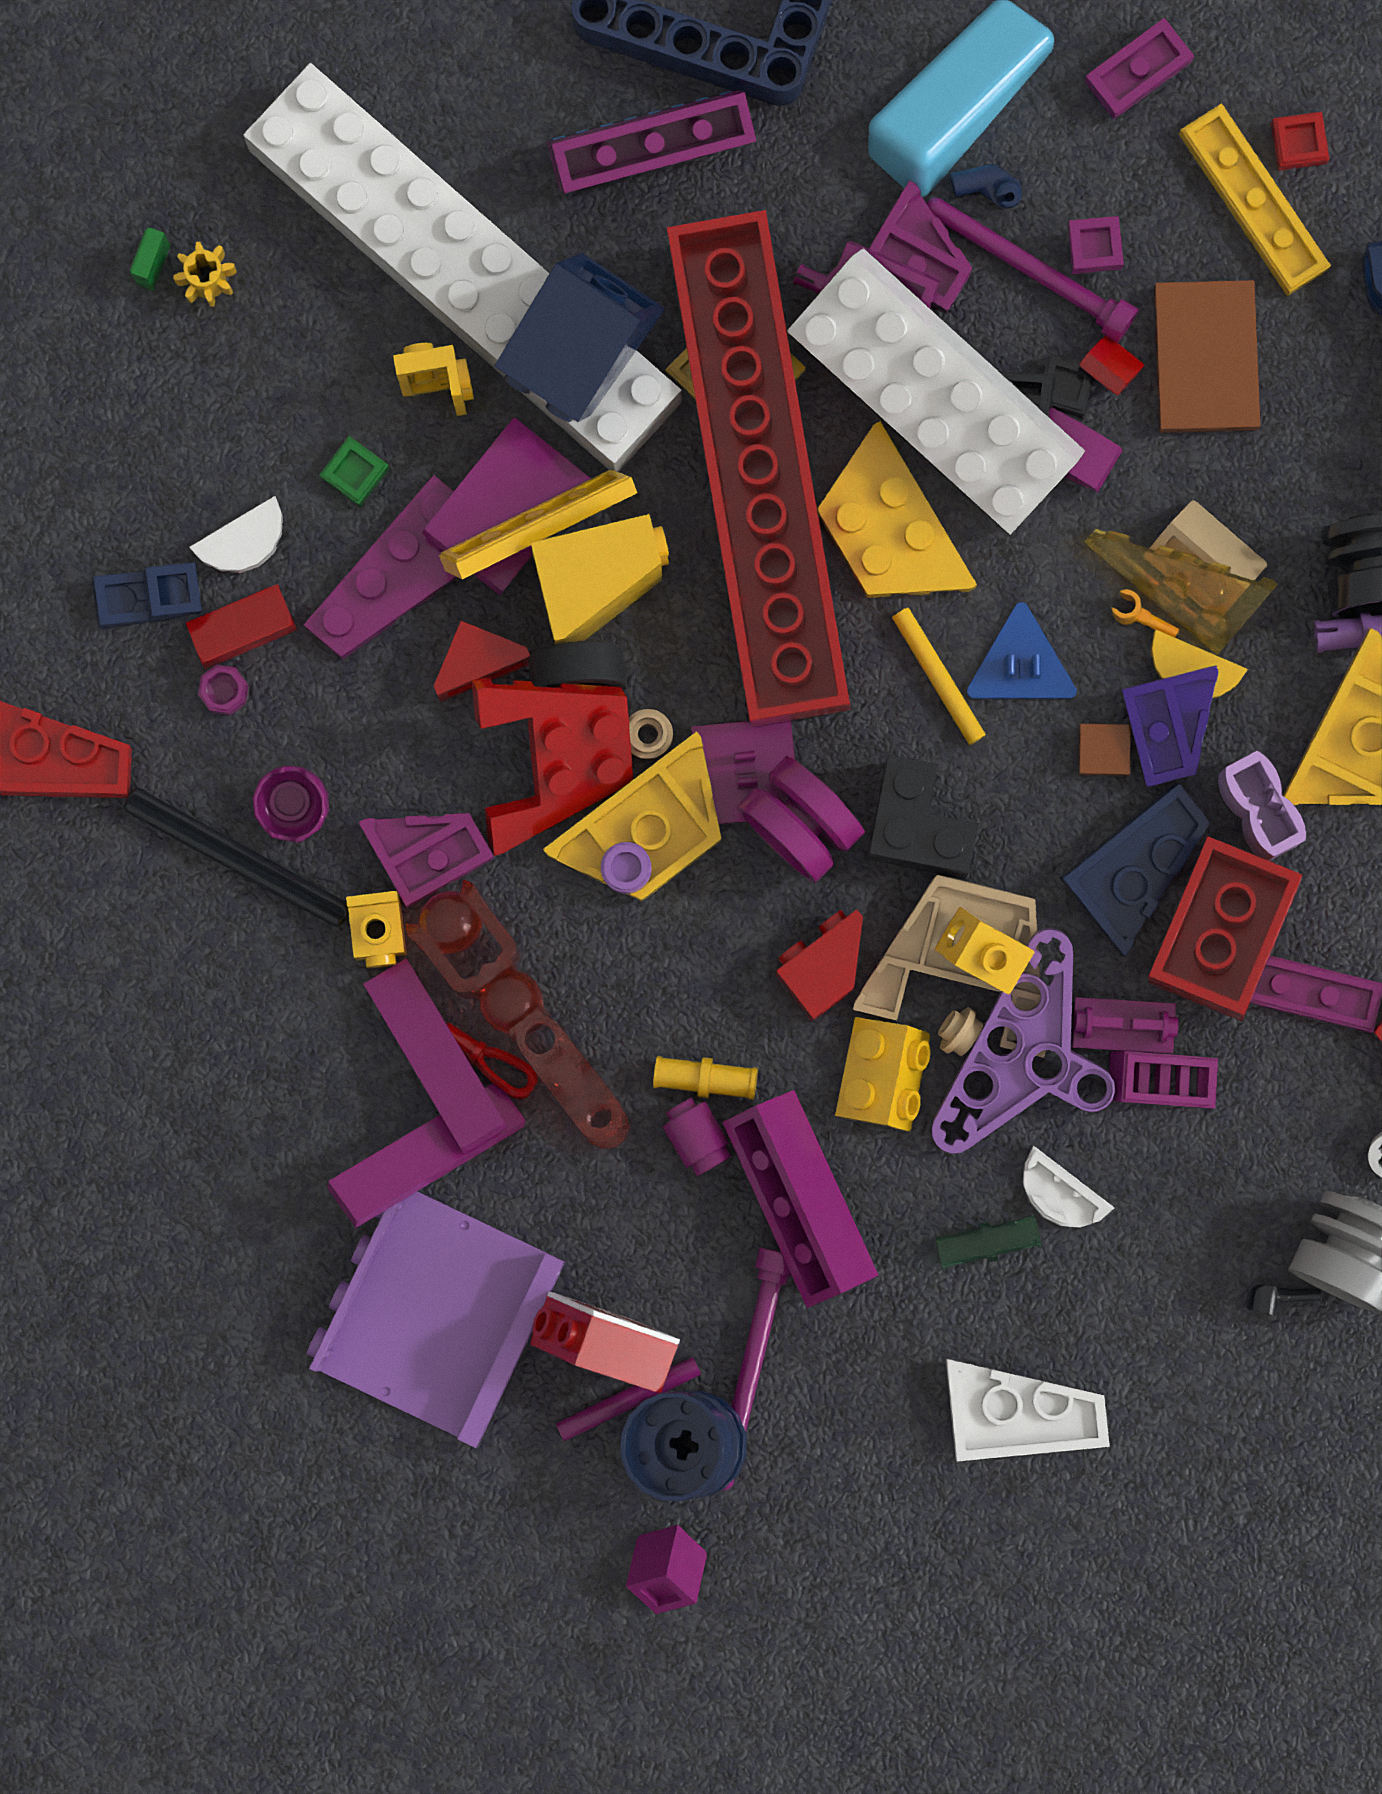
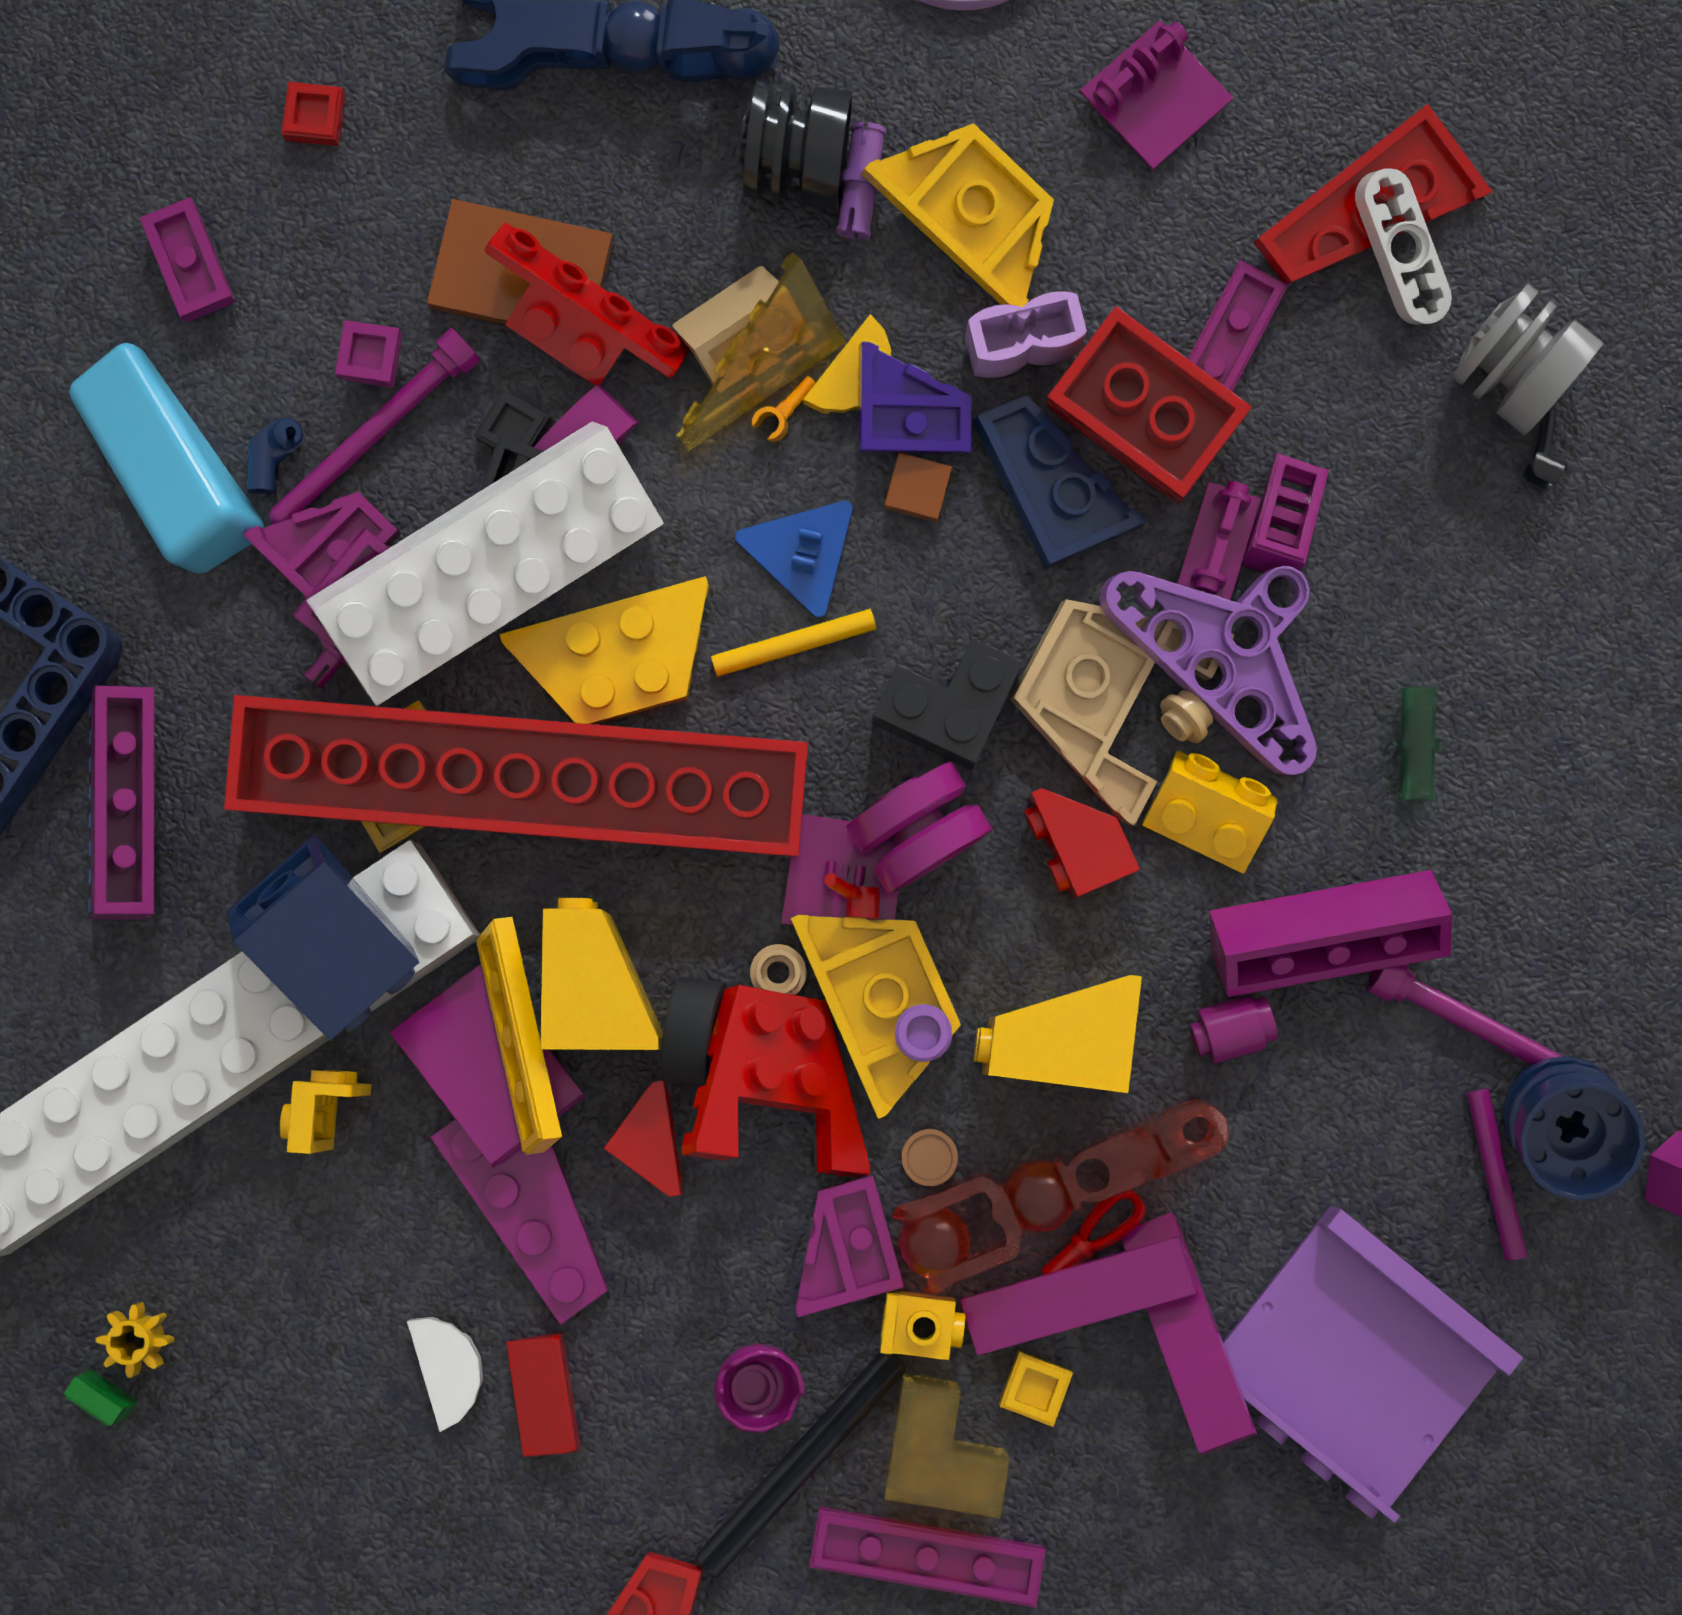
camera: 75 degrees left, 0 degrees up
dark blue slope [92,562,202,629] -> none
magenta tile [198,665,249,716] -> none
green tile [319,436,390,507] -> none
piece [530,1291,680,1393] -> none
yellow pin [653,1056,758,1100] -> none
yellow bracket [935,906,1034,994] -> none
white wing [945,1359,1110,1461] -> none
white tile [1023,1146,1114,1227] -> none
red tile [1079,336,1145,396] -> none
yellow tile [1179,103,1331,296] -> none
none -> red bracket [484,223,689,386]
none -> magenta tile [809,1506,1046,1608]
none -> red hand [824,873,880,919]
none -> clear yellow brick [884,1373,1010,1519]
none -> medium nougat piece [901,1129,958,1186]
none -> yellow slope [973,975,1142,1093]
none -> yellow tile [999,1350,1073,1427]

